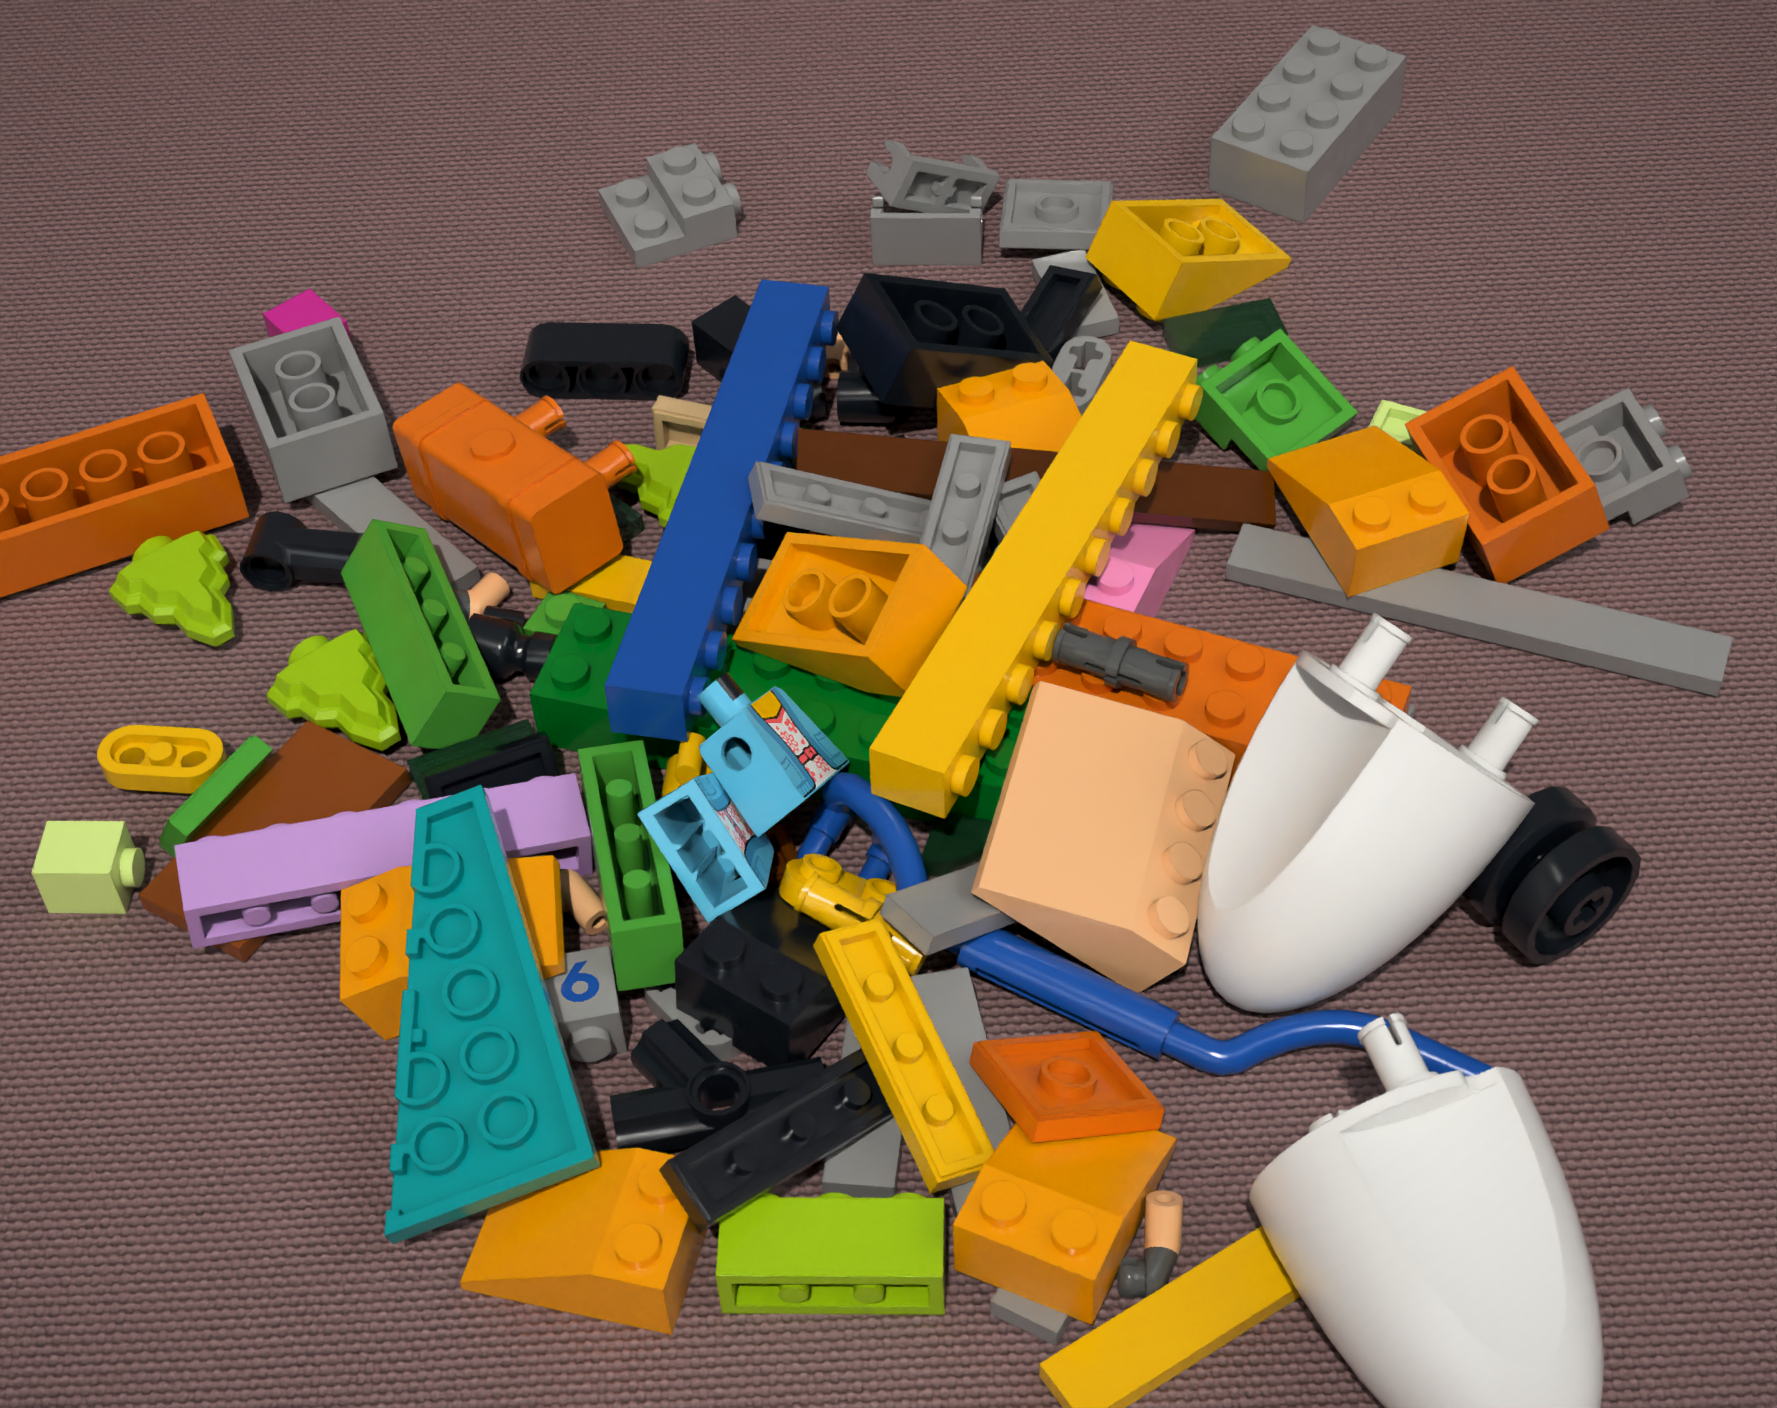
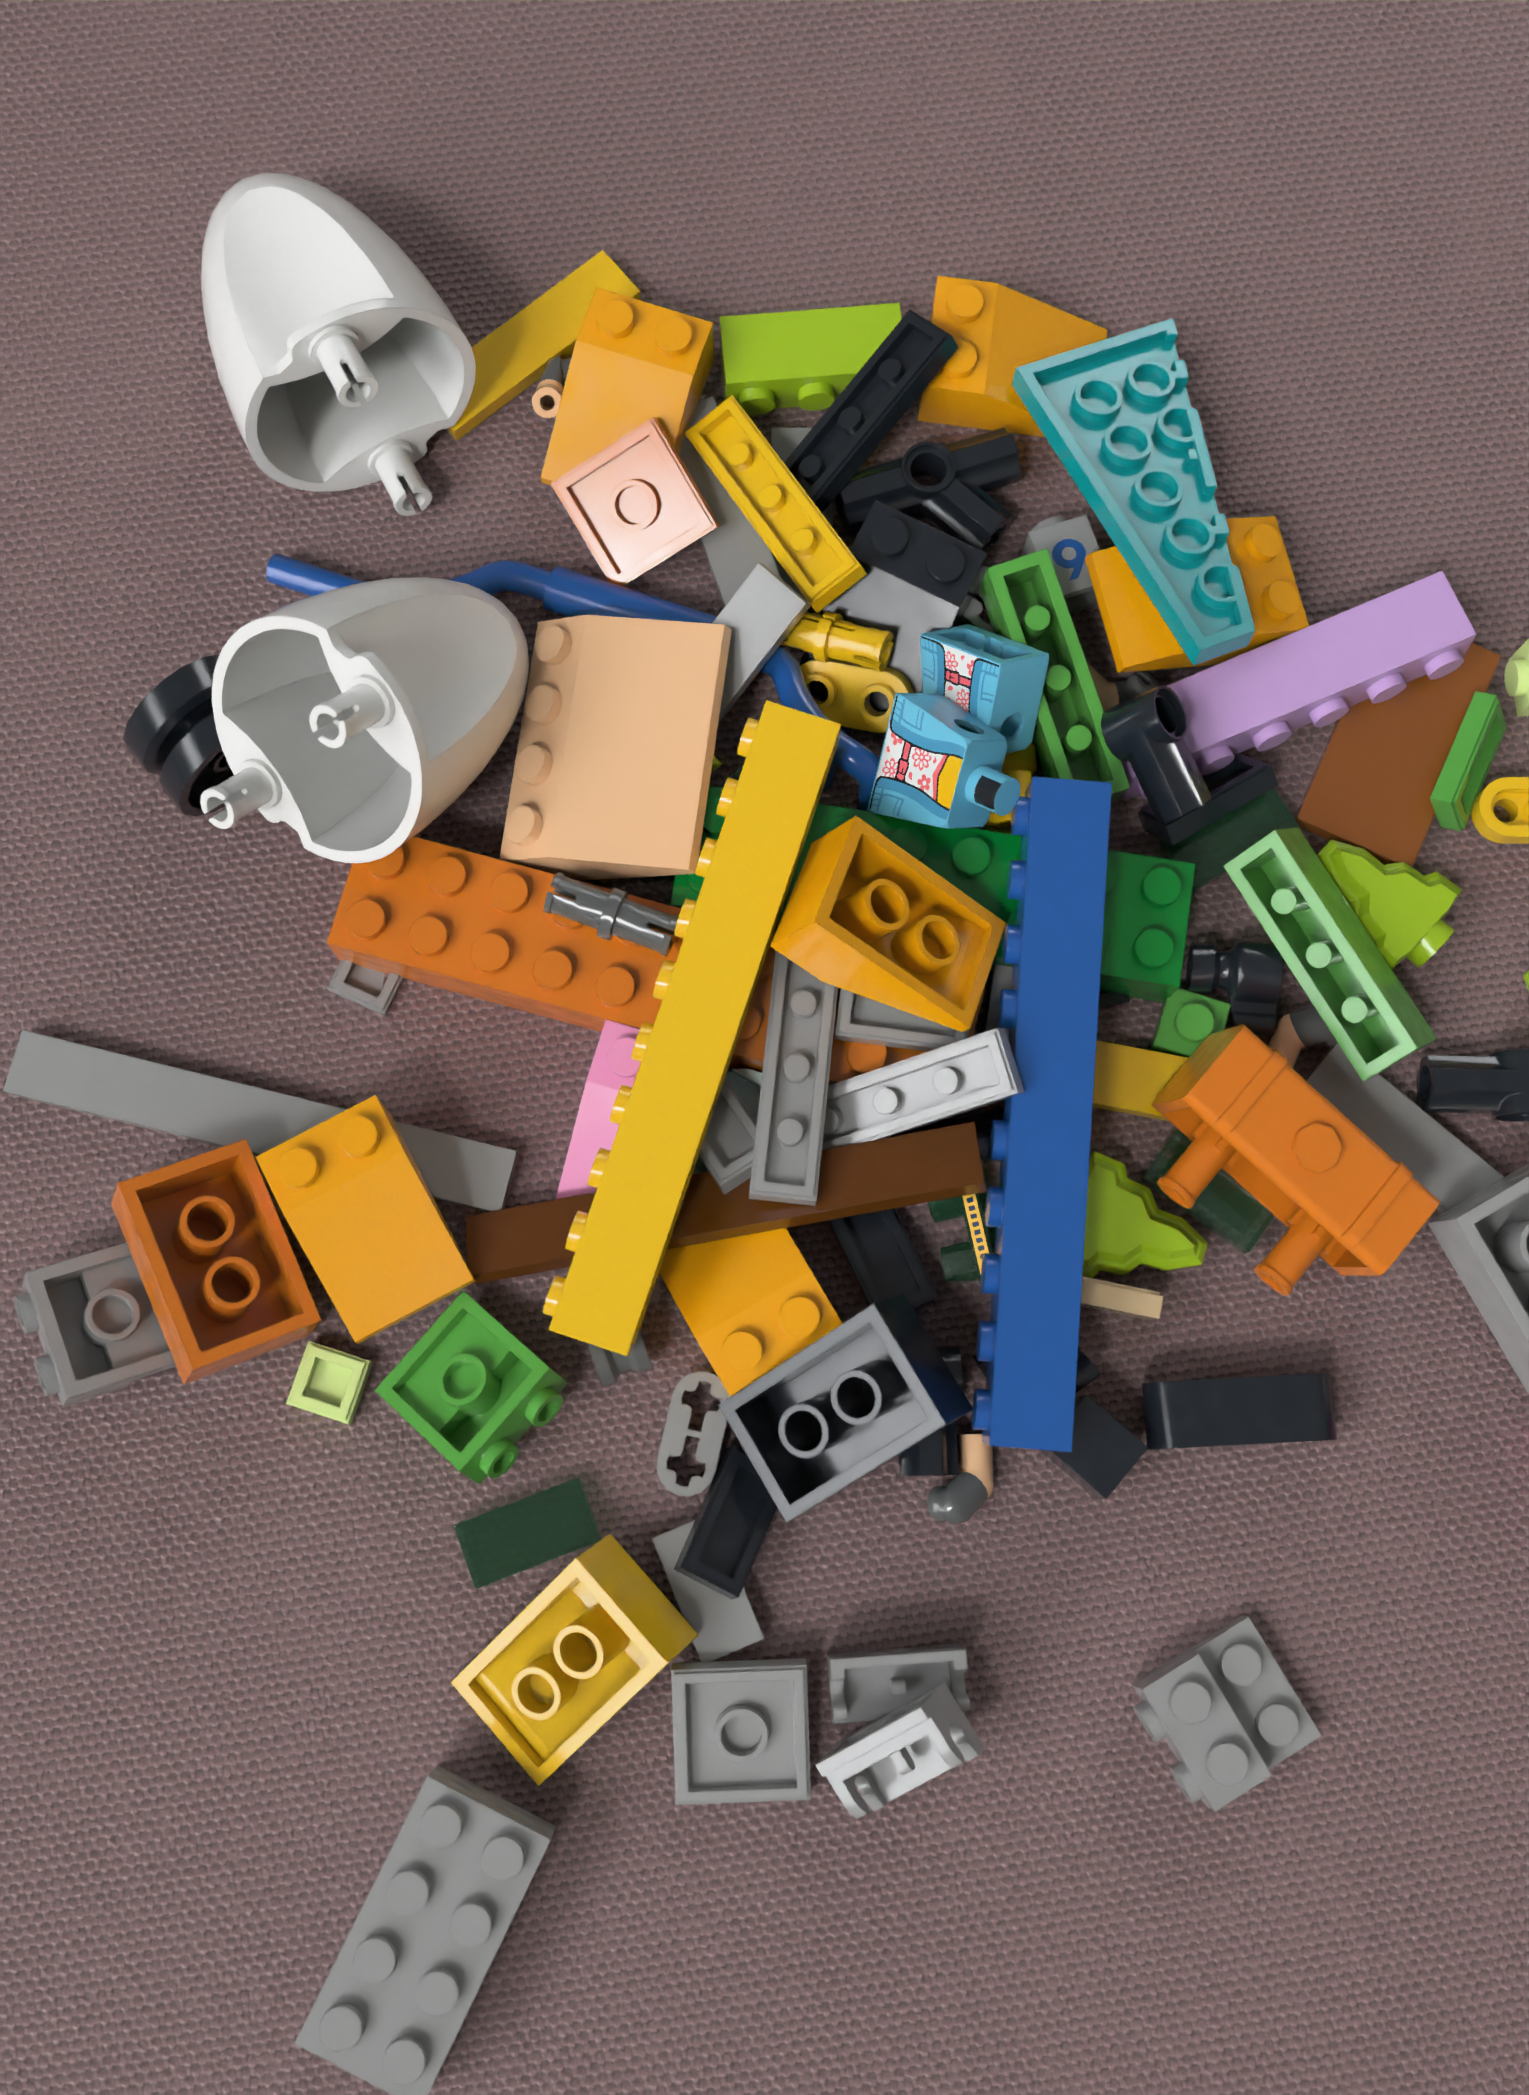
camera: 165 degrees right, 30 degrees up
none -> black piece [1101,685,1212,823]

